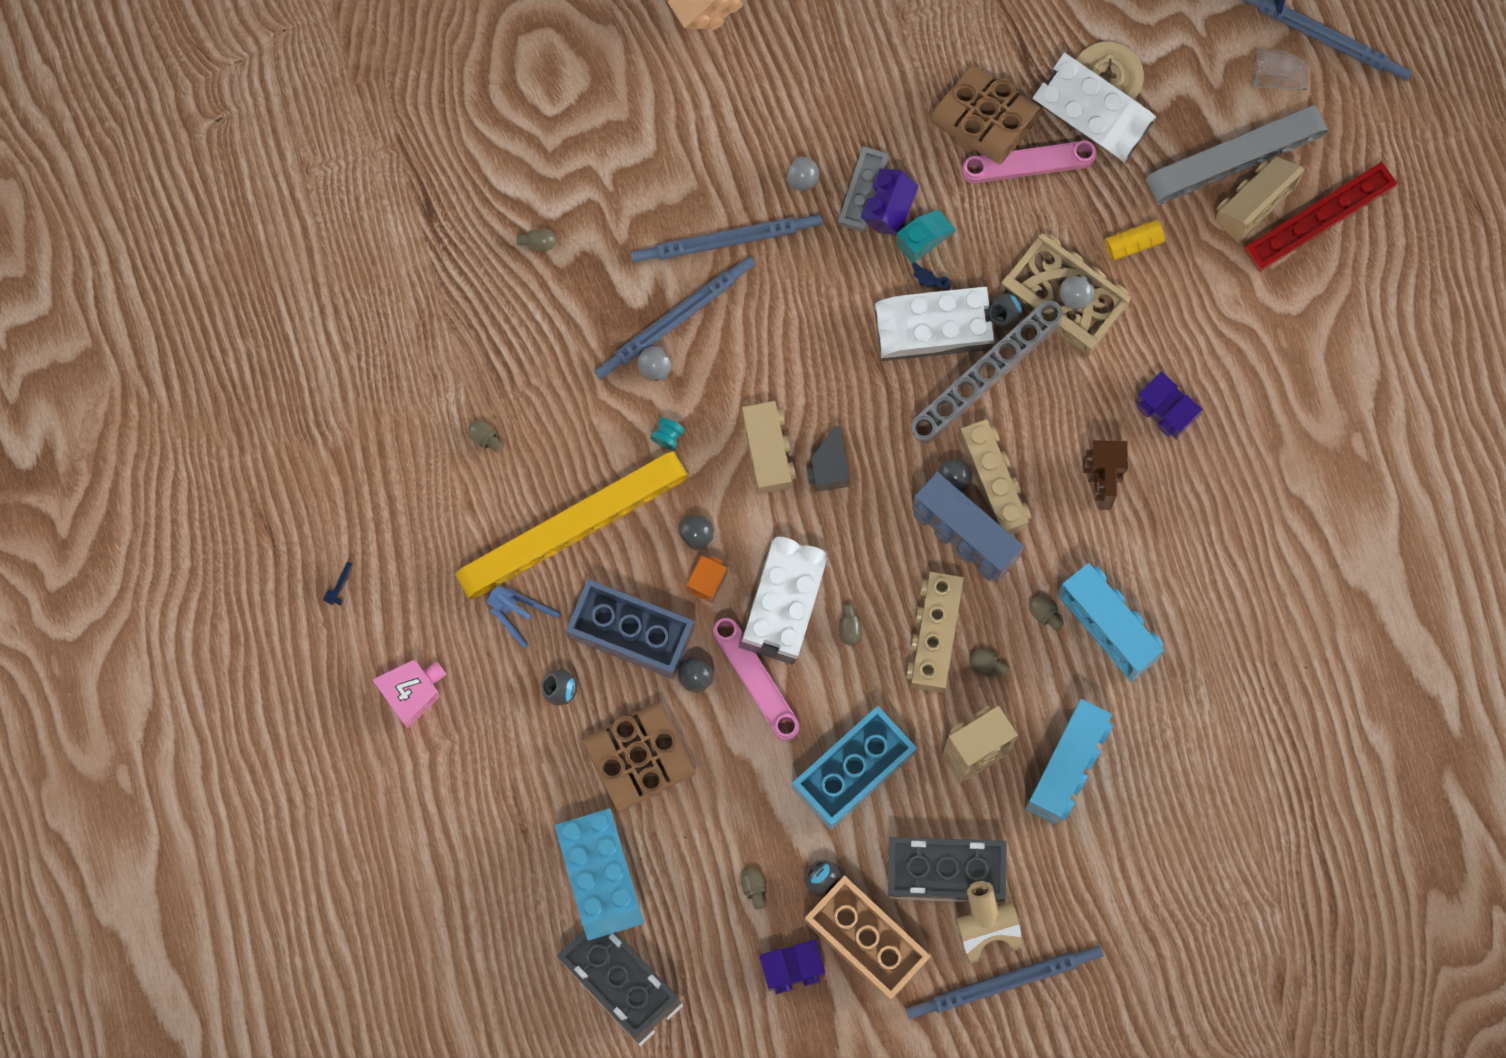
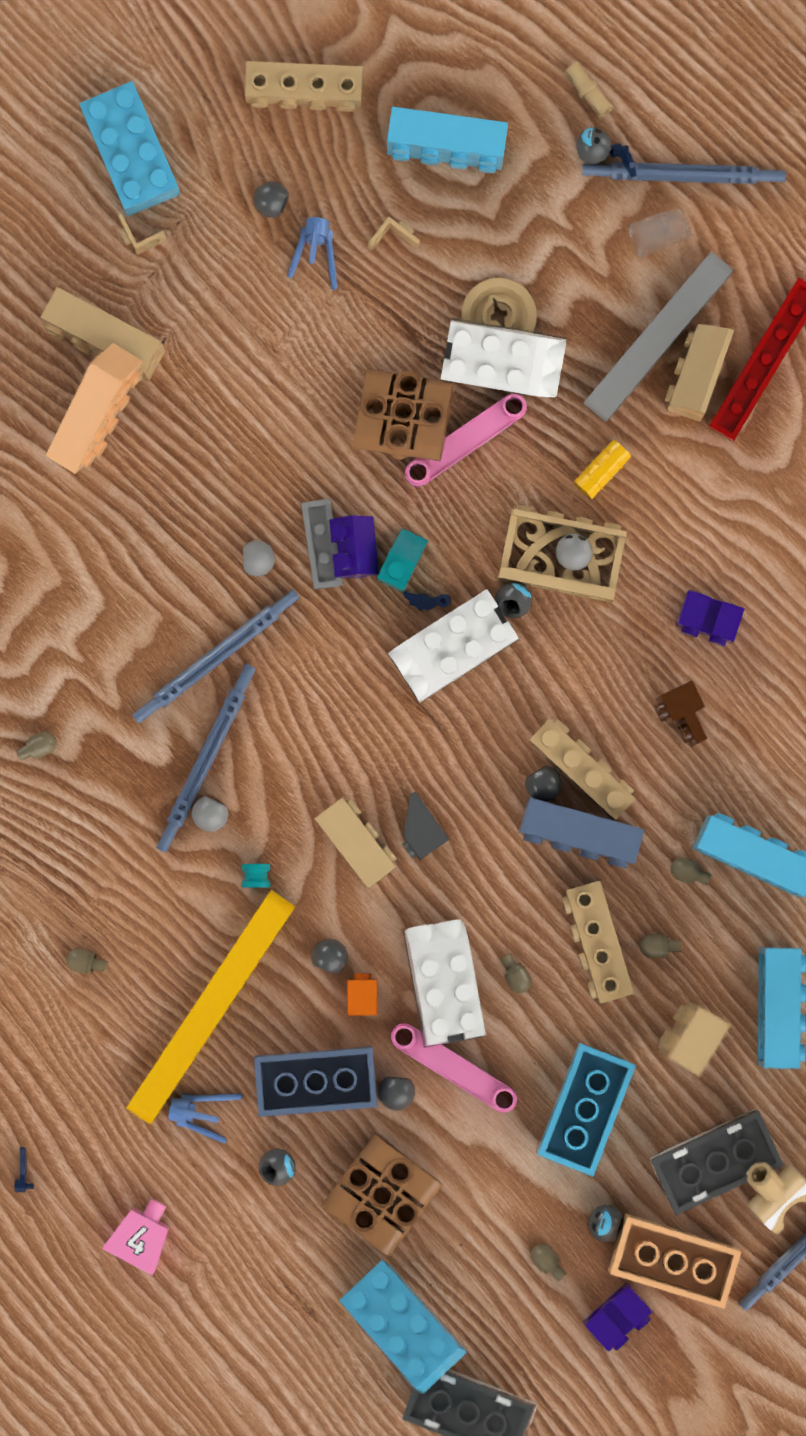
camera: 30 degrees left, 10 degrees up
light grey beam [911,300,1063,443] -> none

